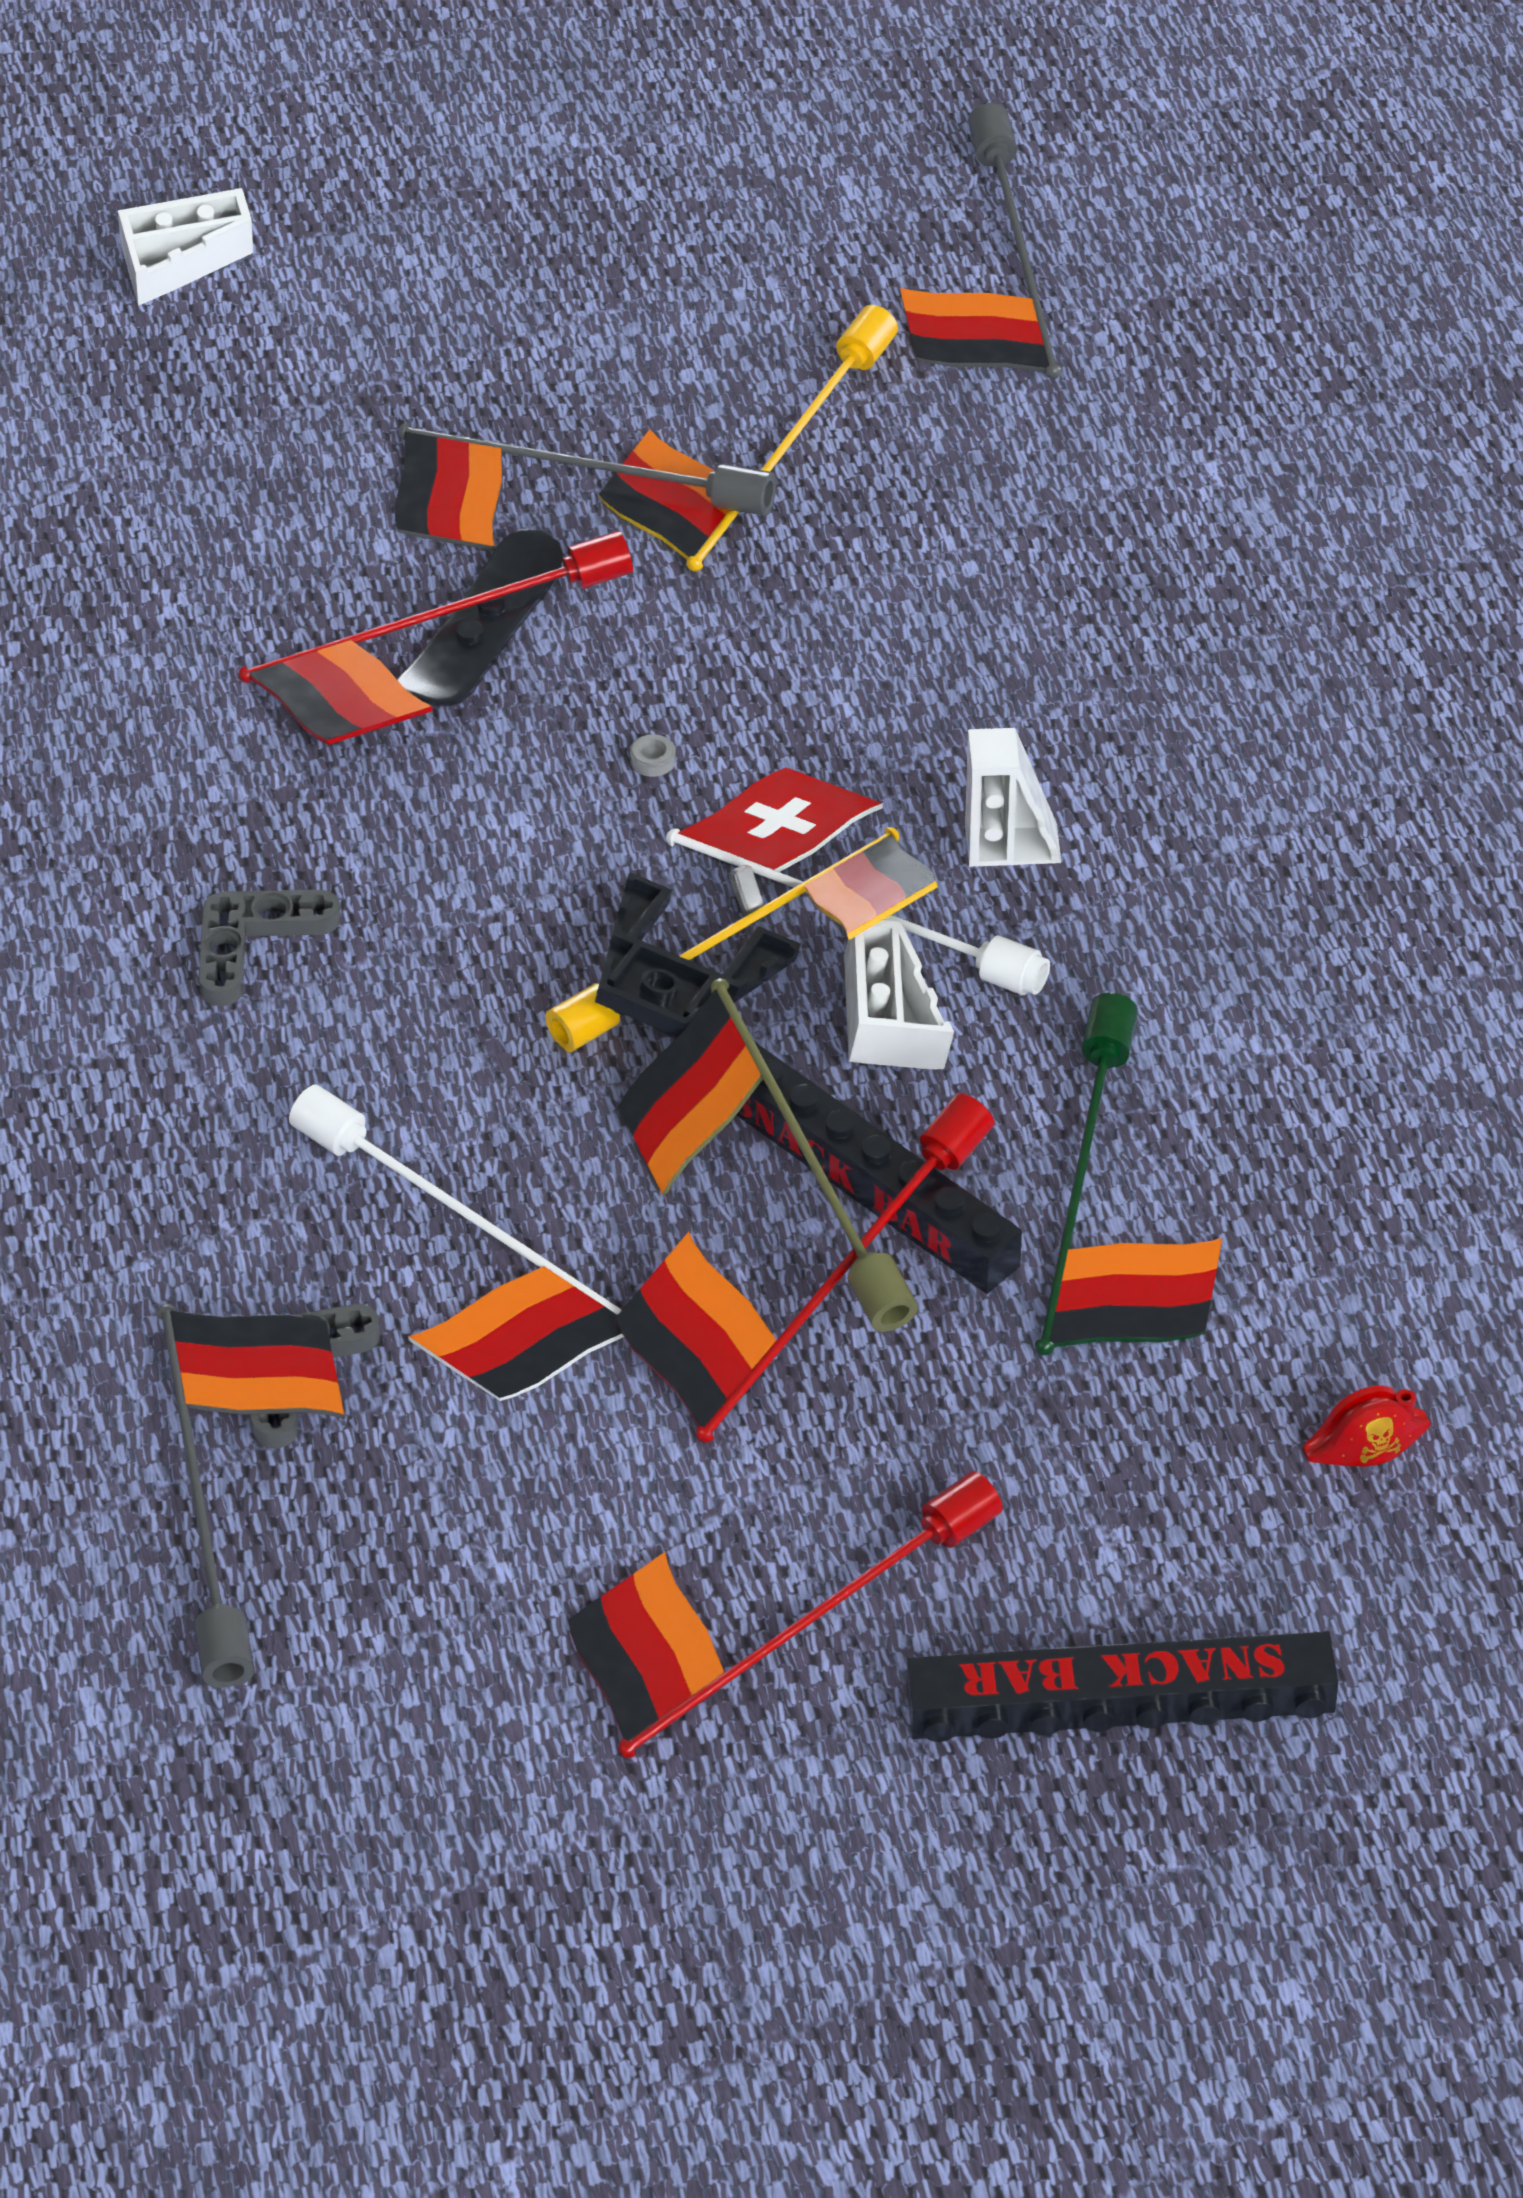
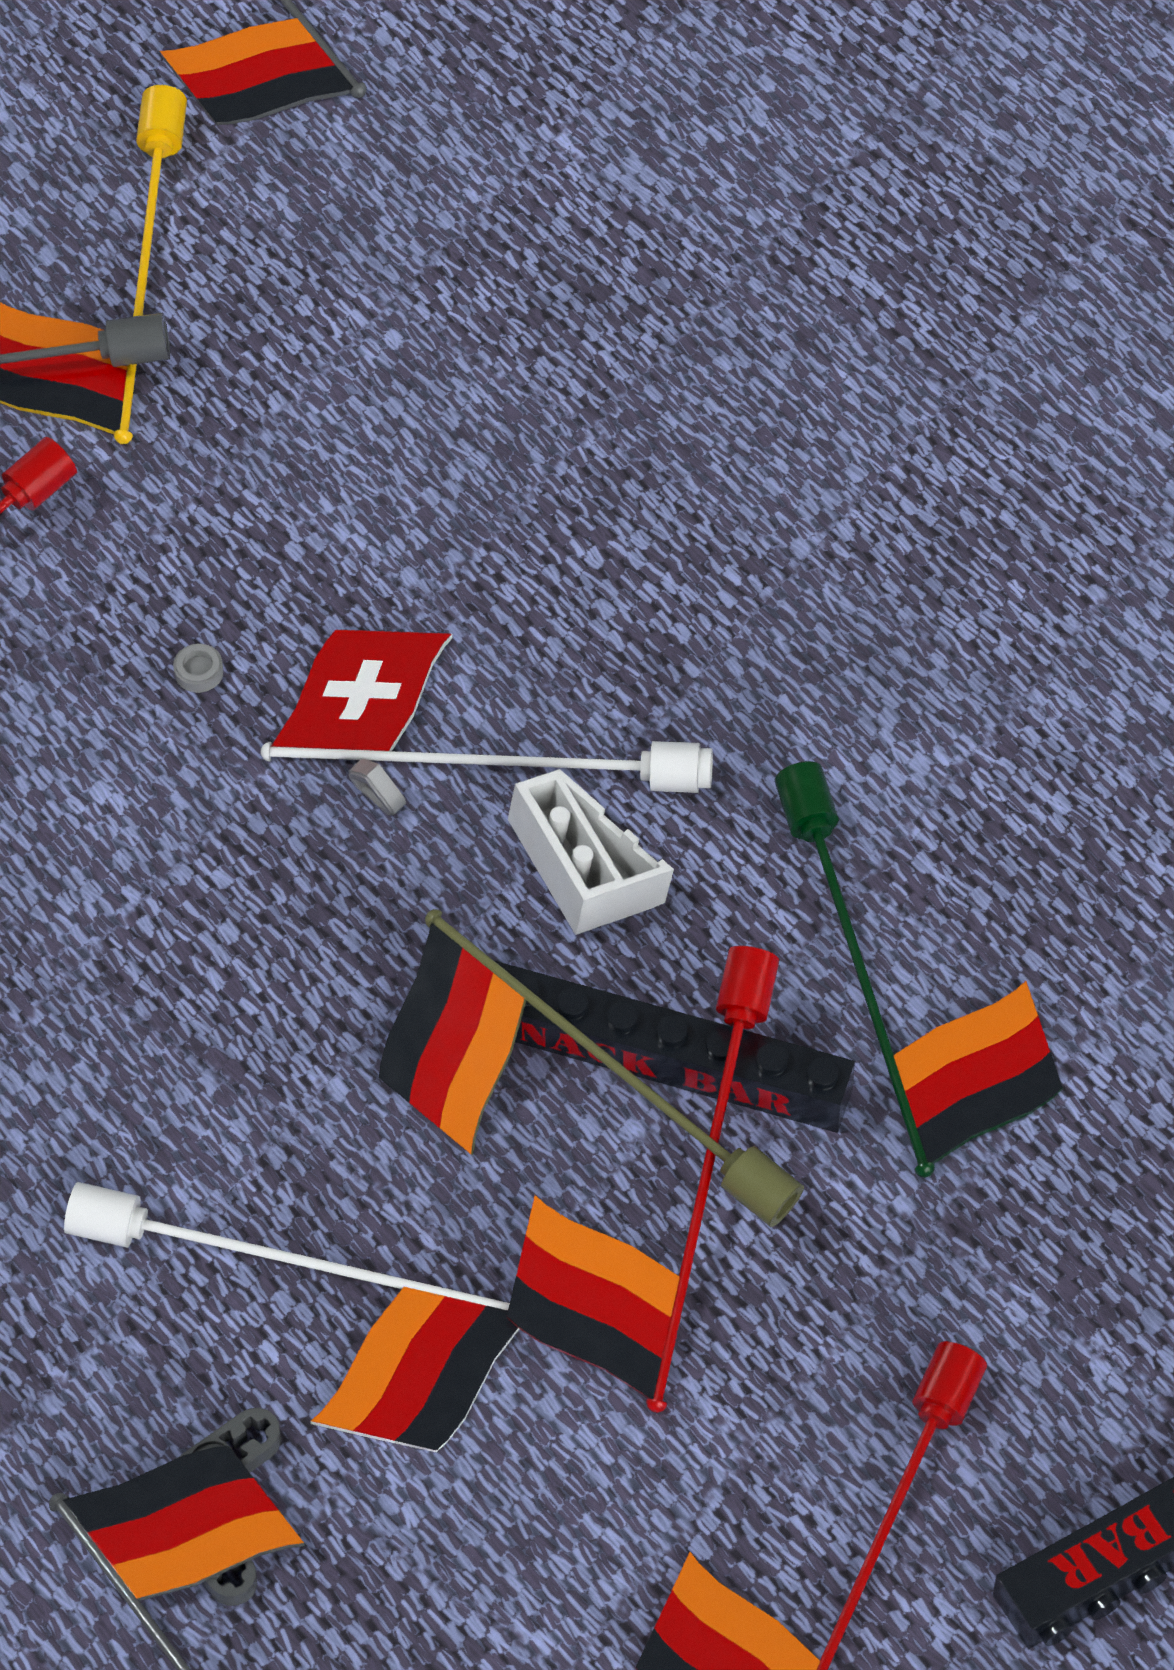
camera: 25 degrees left, 10 degrees up
flag [545,827,938,1053] -> none
black wing [595,872,801,1037] -> none
white wedge [965,728,1061,867] -> none

